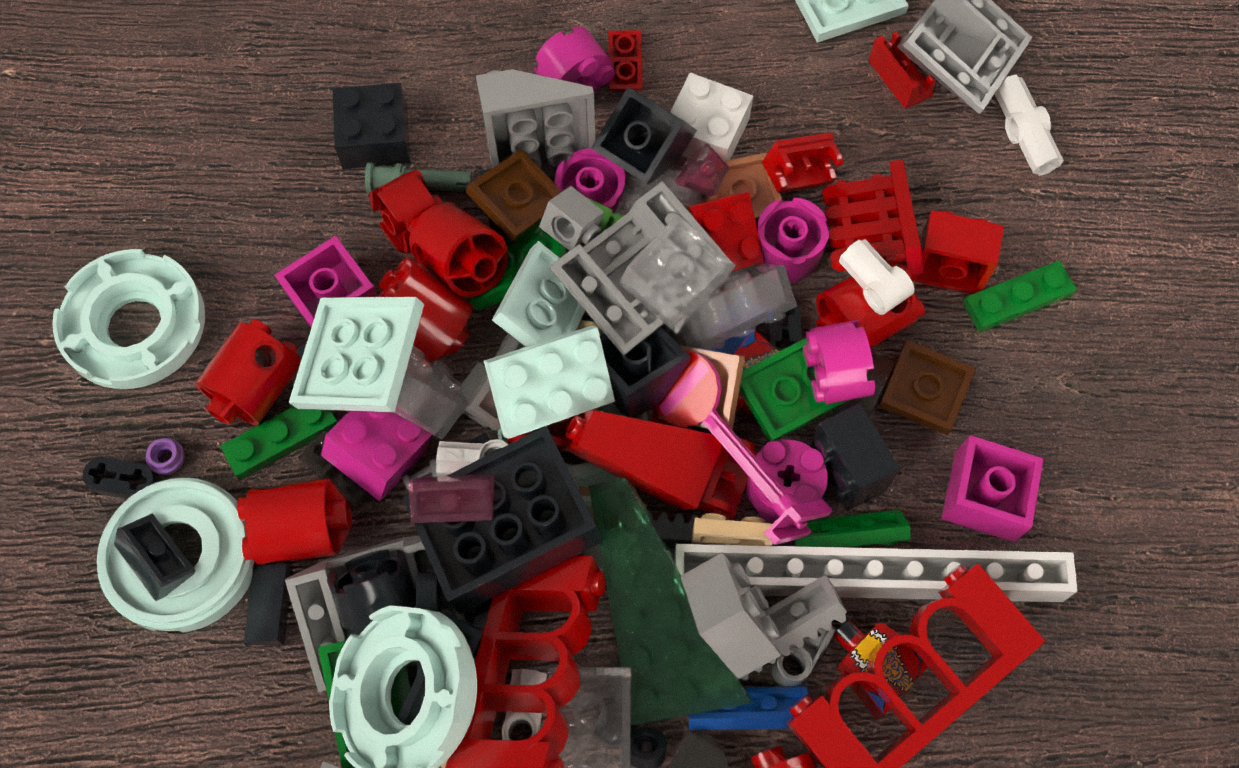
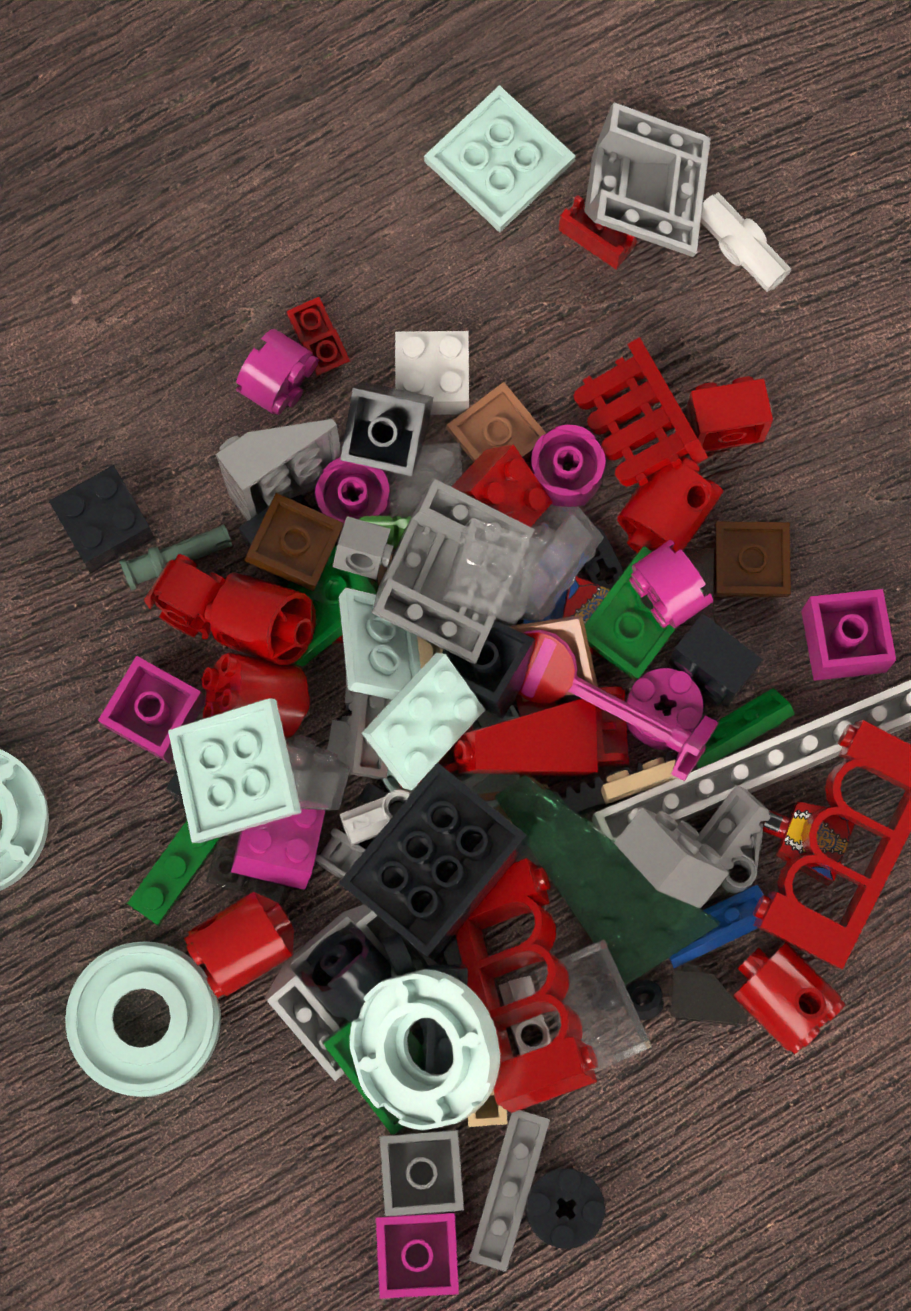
camera: 25 degrees left, 10 degrees up
black beam [82,457,159,499] -> none
black slope [114,513,196,601] -> none
medium lavender plate [146,438,185,475] -> none
red cylinder [195,319,301,426] -> none
black slope [244,563,293,646] -> none
clear pink slope [408,474,494,523] -> none
clear pink slope [674,143,729,197] -> none
red hinge [761,132,843,193] -> none
white piece [839,239,915,315] -> none
green plate [962,260,1077,333] -> none

